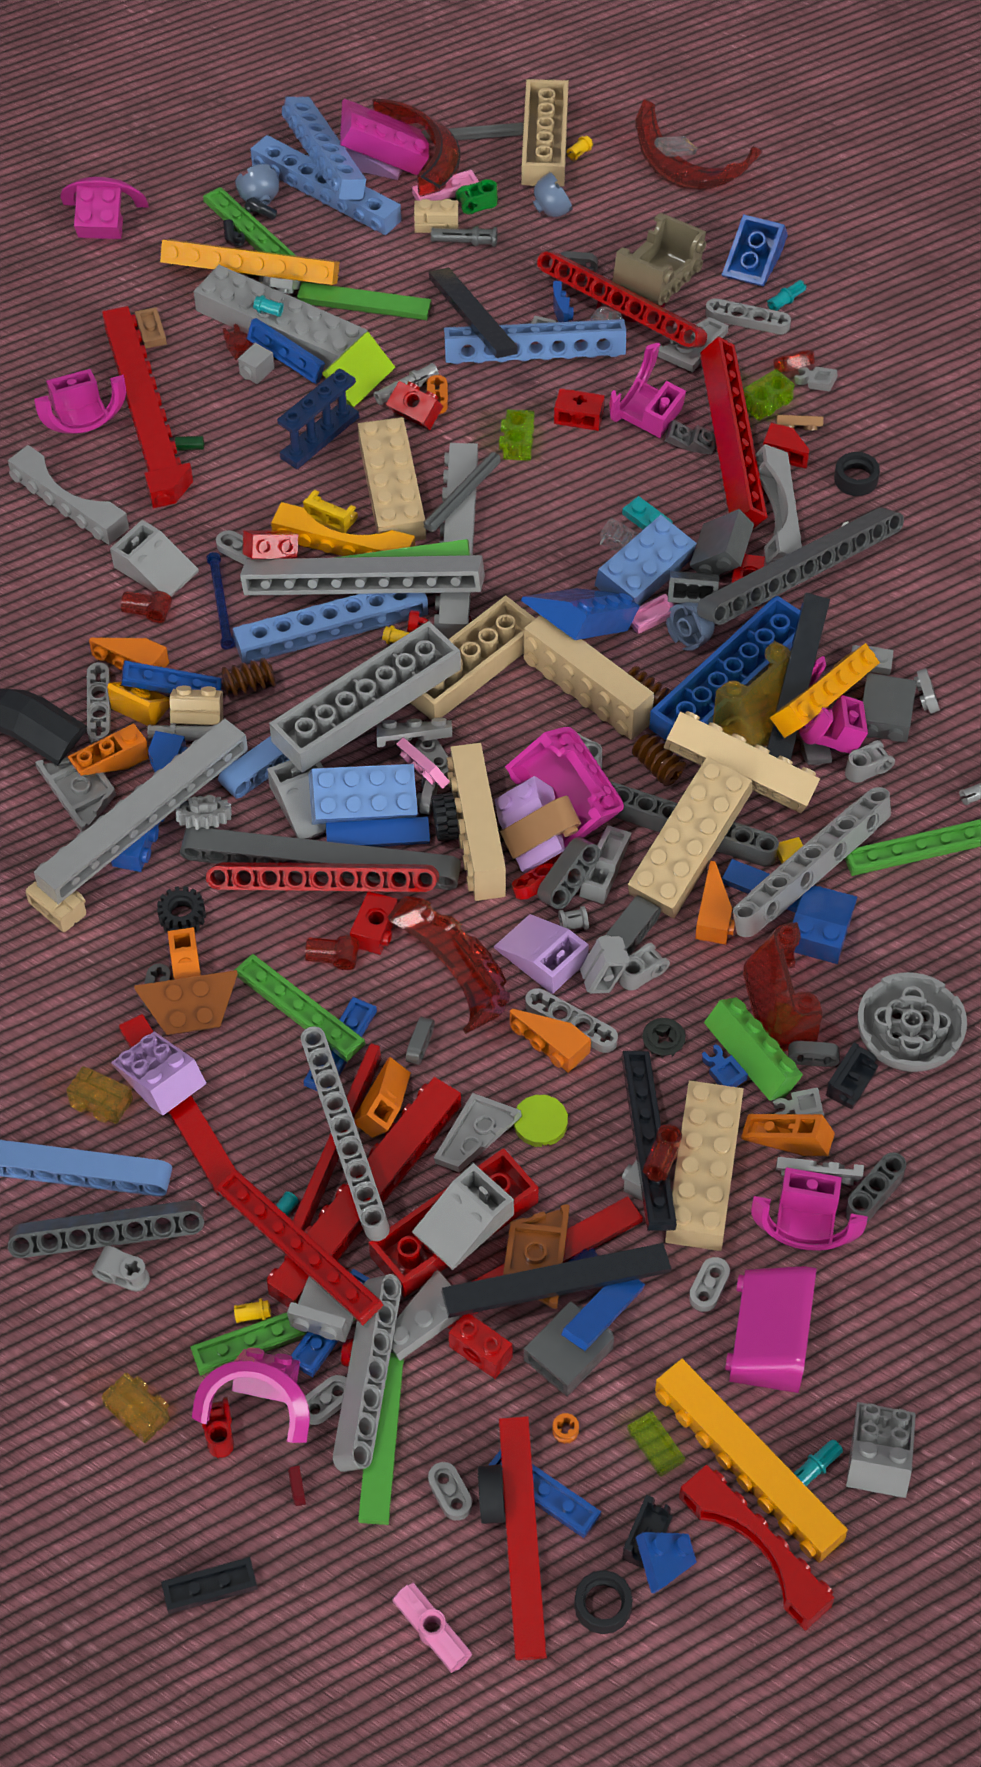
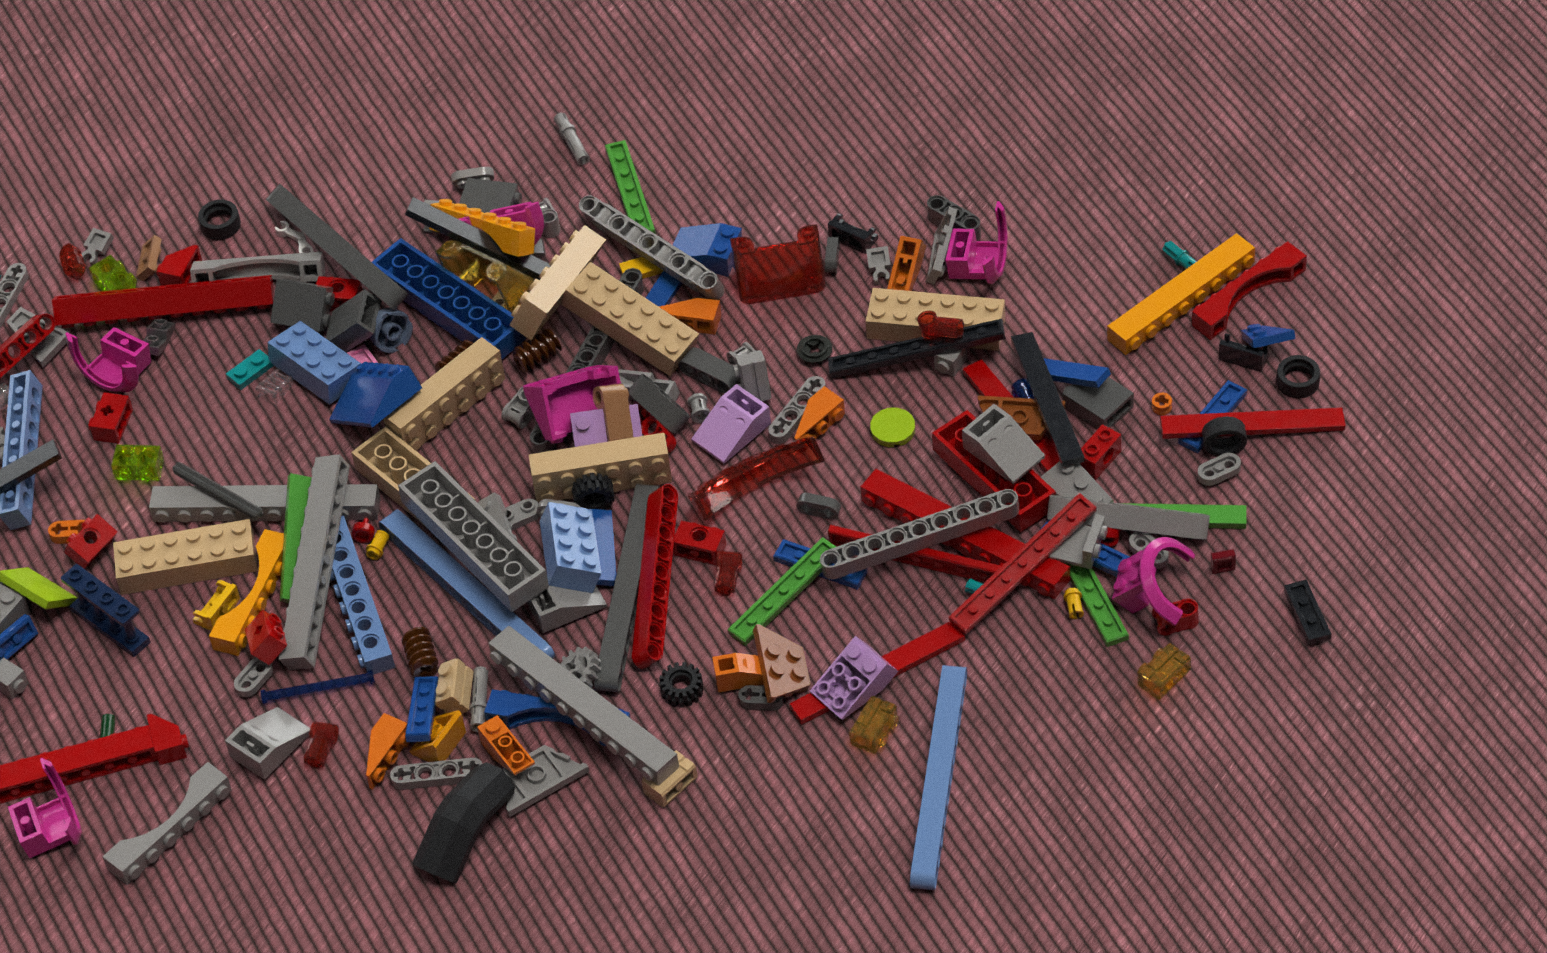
camera: 85 degrees left, 5 degrees down
dark grey beam [8,1200,204,1258] -> none
light grey piece [92,1246,150,1292] -> none
orange slope [353,1057,411,1138] -> none
light grey pin [374,363,439,405] -> none
bright pink piece [393,1583,472,1673] -> none
bright pink plate [396,737,450,789] -> none
light grey wing [434,1093,522,1173] -> none
clear neon green tile [627,1411,685,1477] -> none
light grey plate [689,1257,730,1312] -> none
blue plate [702,1044,748,1087] -> none
bright green brick [704,997,803,1101] -> none
dark pink windscreen [725,1266,816,1393] -> none
light grey slope [846,1402,916,1498] -> none
light grey brick [857,972,967,1072] -> none

